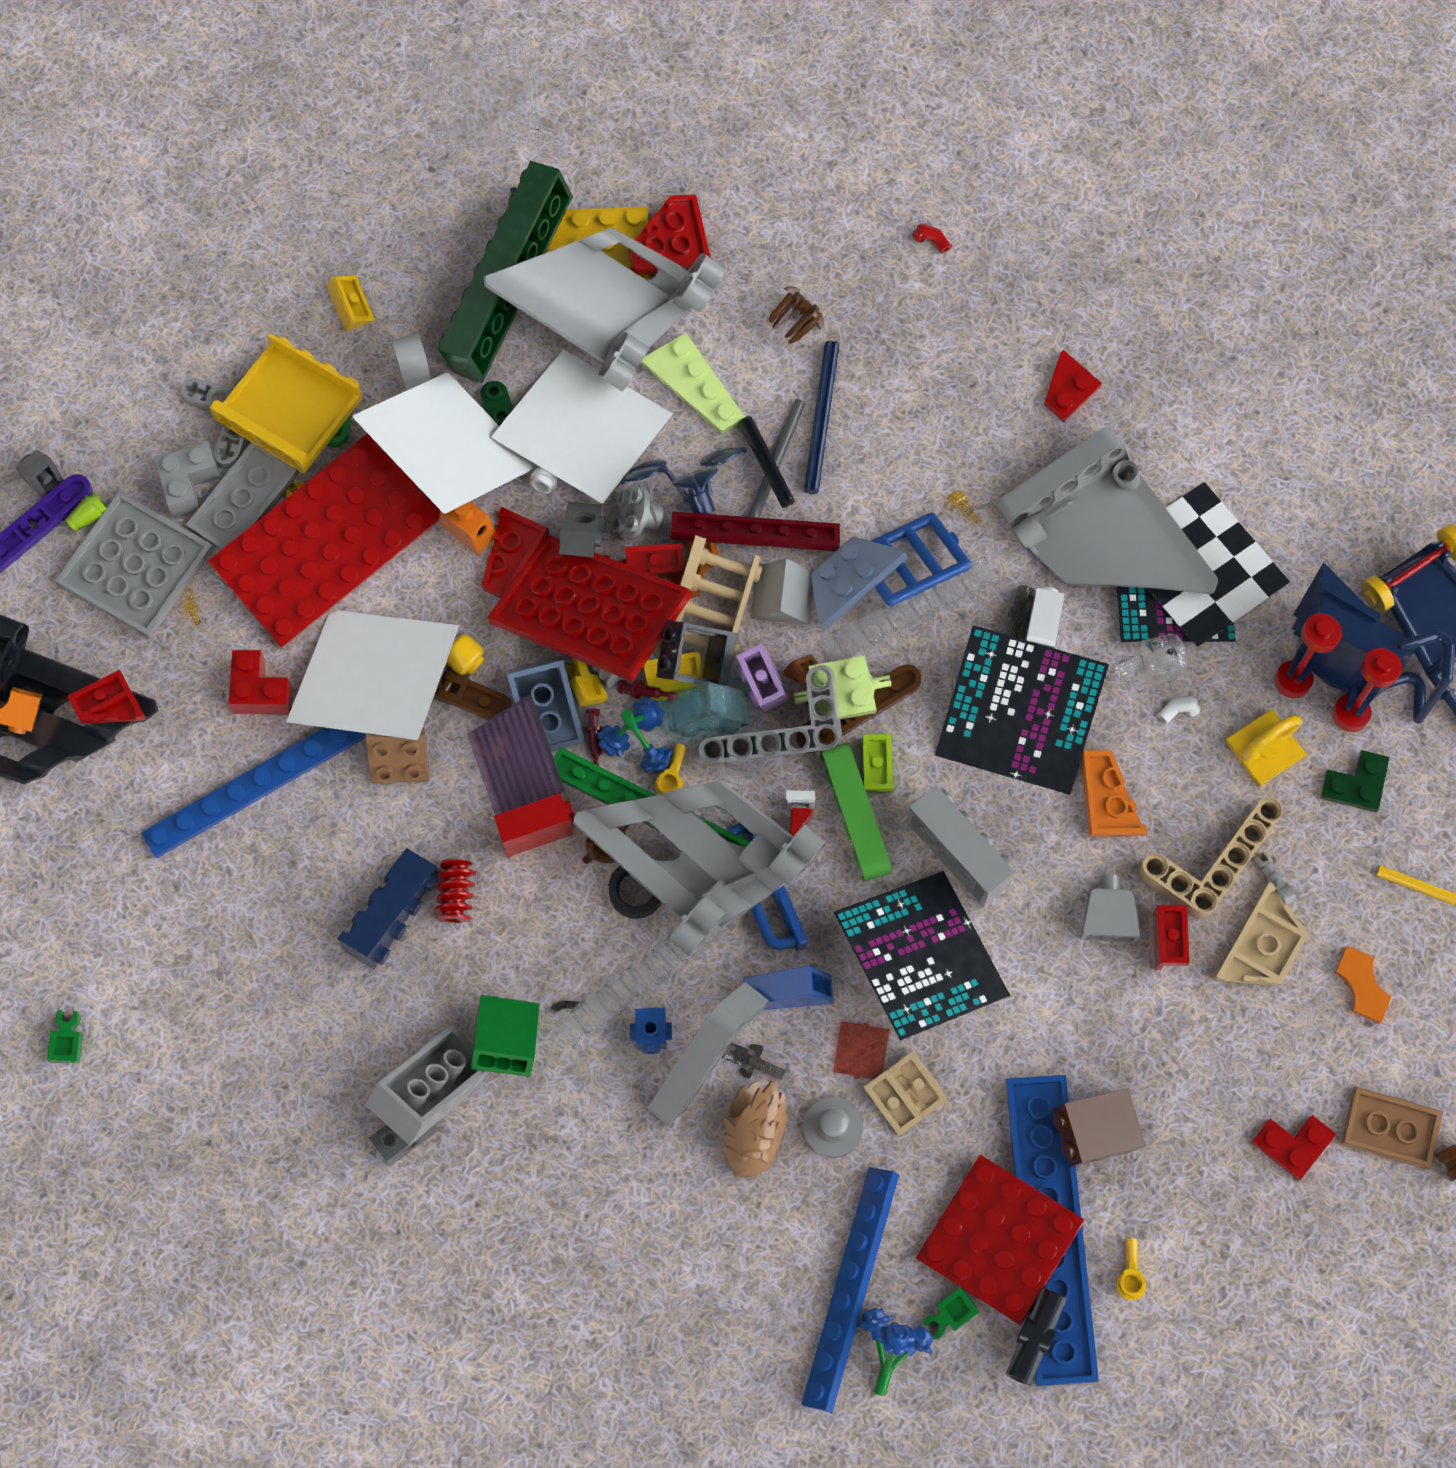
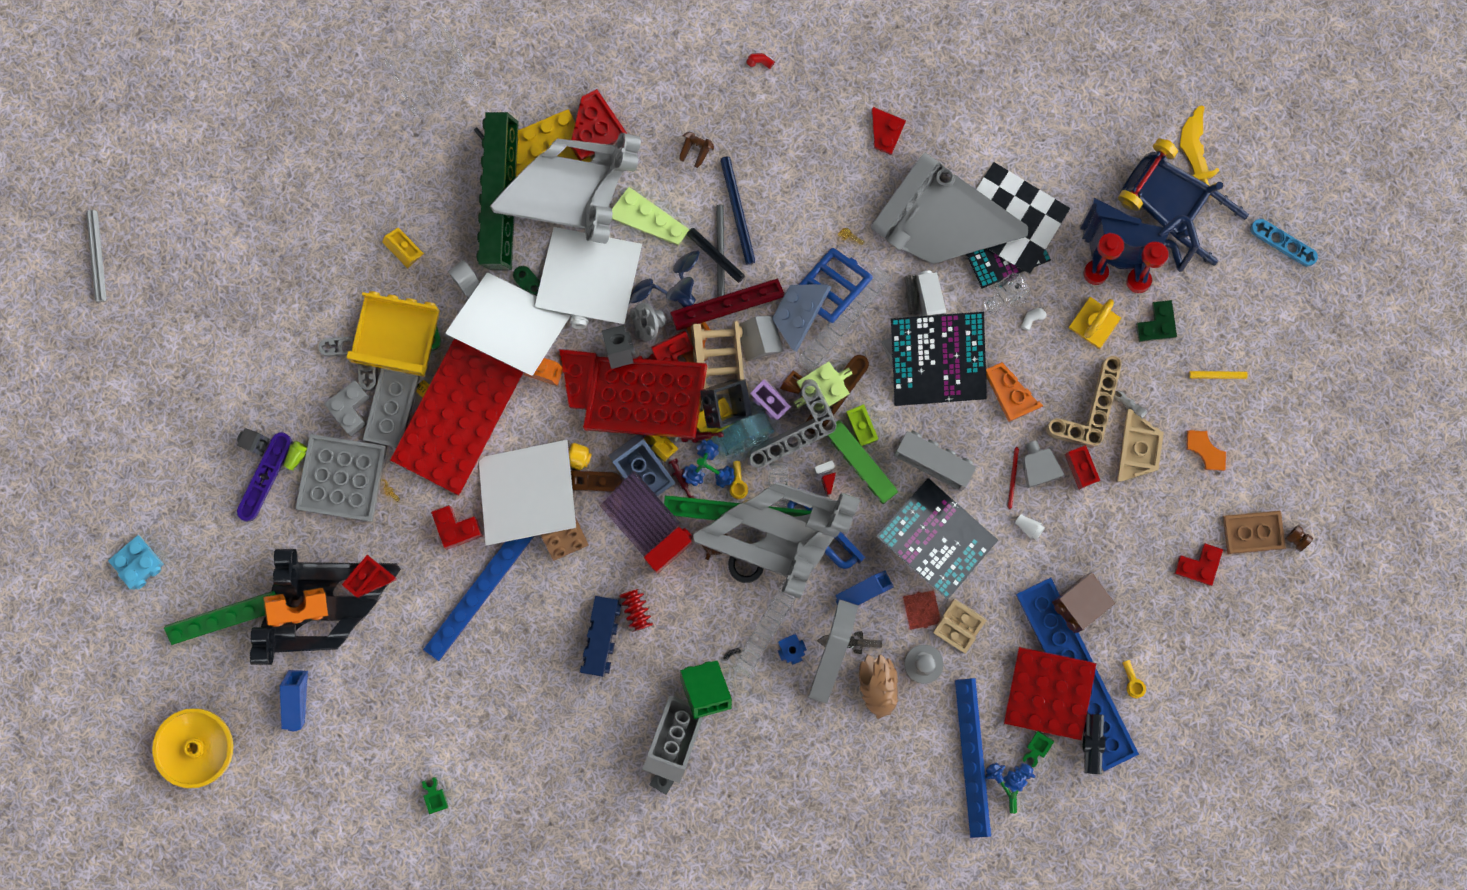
camera: 25 degrees left, 10 degrees up
none -> red axle [1007,447,1019,510]
none -> white cone [1015,514,1045,540]

